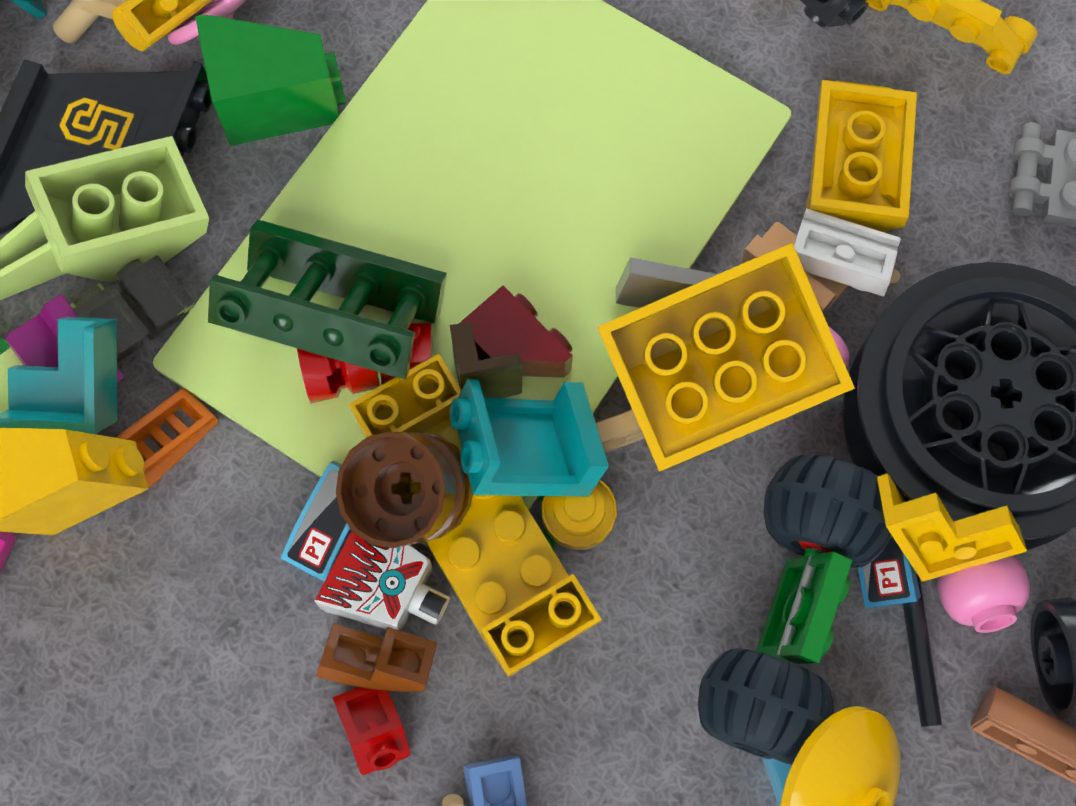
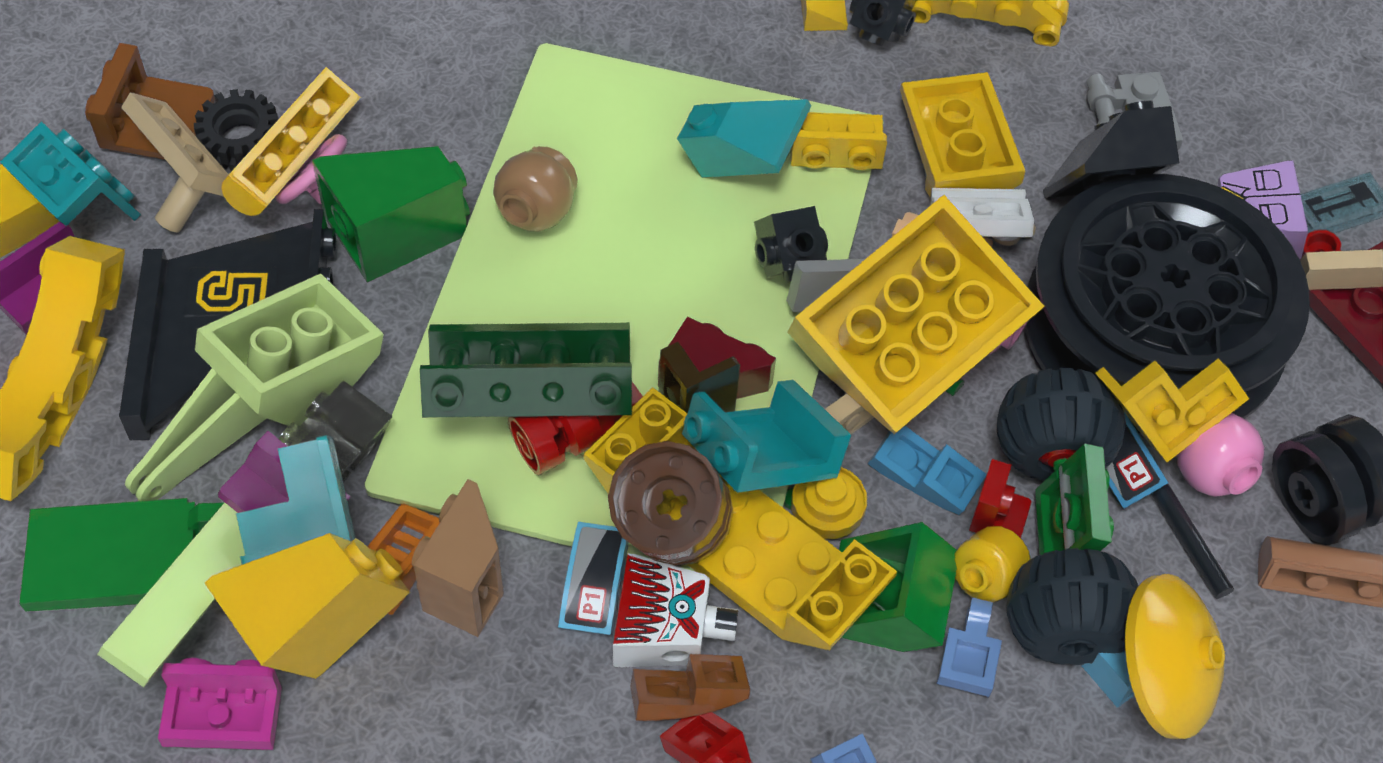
camera: 20 degrees left, 15 degrees down
none -> medium nougat slope [412,479,504,637]
none -> medium nougat piece [493,146,578,232]
none -> teal slope [677,99,811,178]
none -> black brick [754,206,828,283]
none -> yellow bracket [790,112,887,170]
none -> green slope [839,522,957,652]
none -> dark azure slope [867,426,986,515]
none -> medium blue plate [937,597,1002,697]
none -> yellow head [955,526,1030,603]
none -> red bracket [969,459,1031,538]
none -> black slope [1043,101,1180,199]

